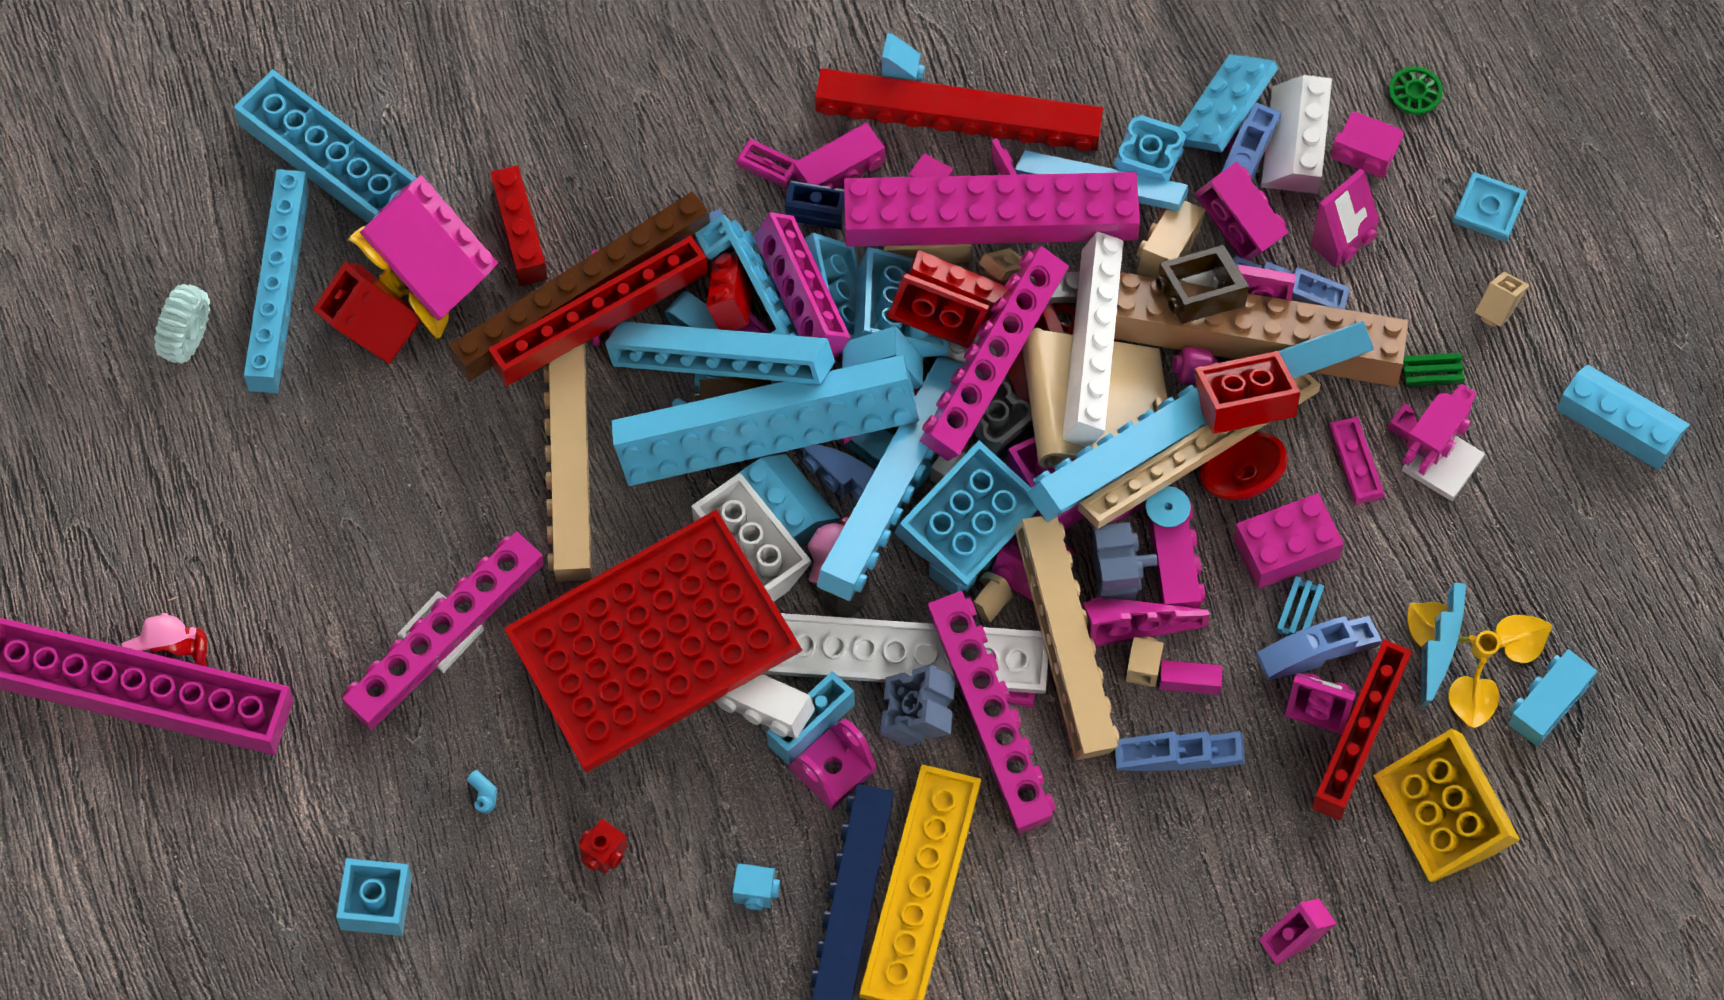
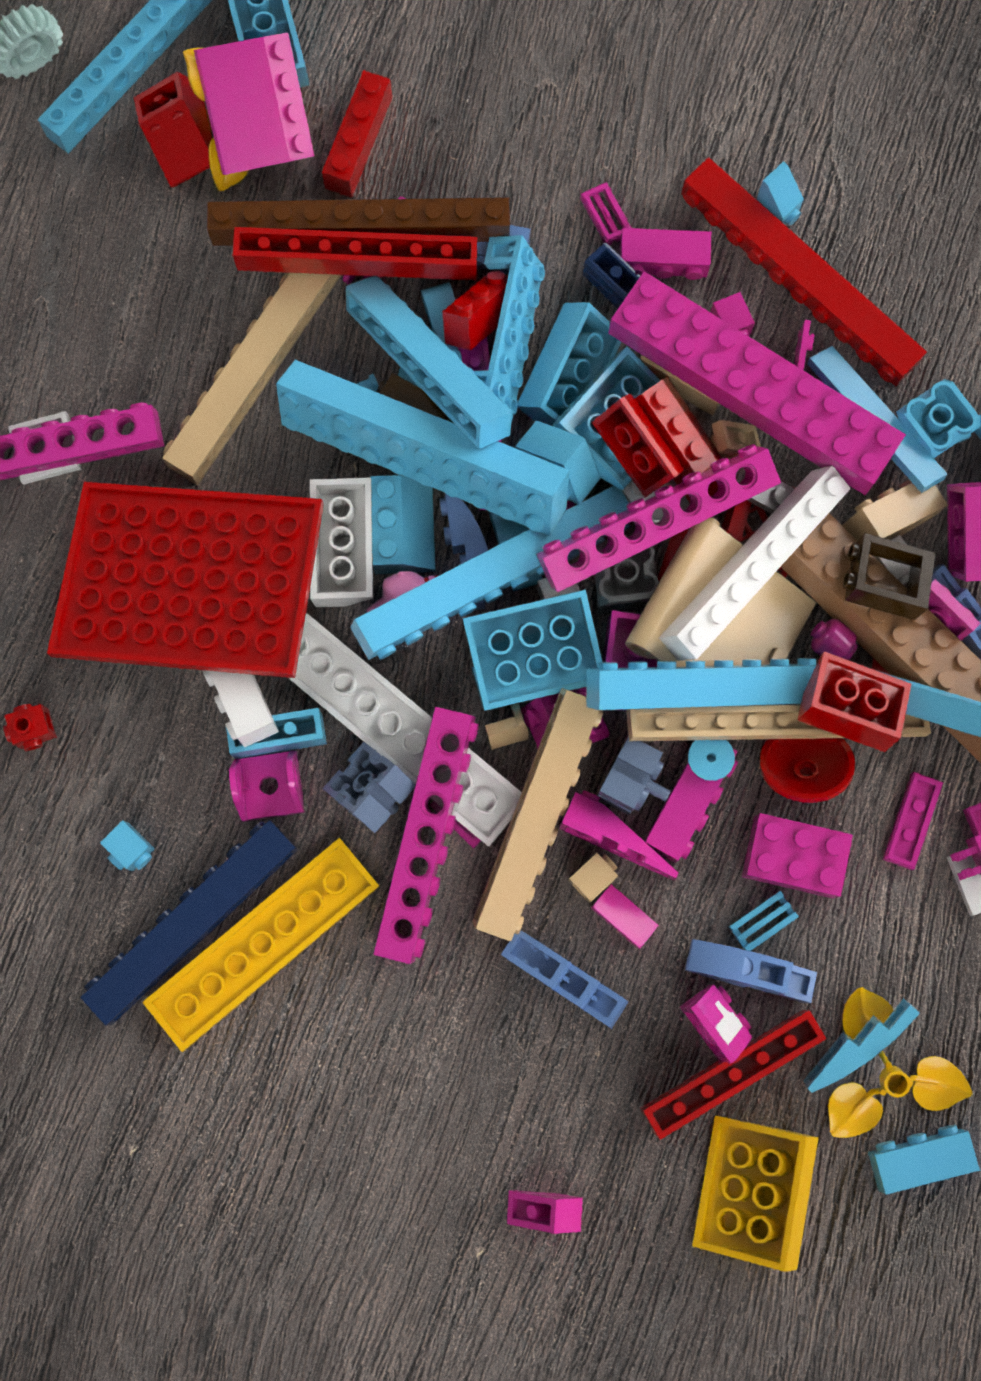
camera: 35 degrees right, 15 degrees up
dark pink brick [754,212,851,361] -> none

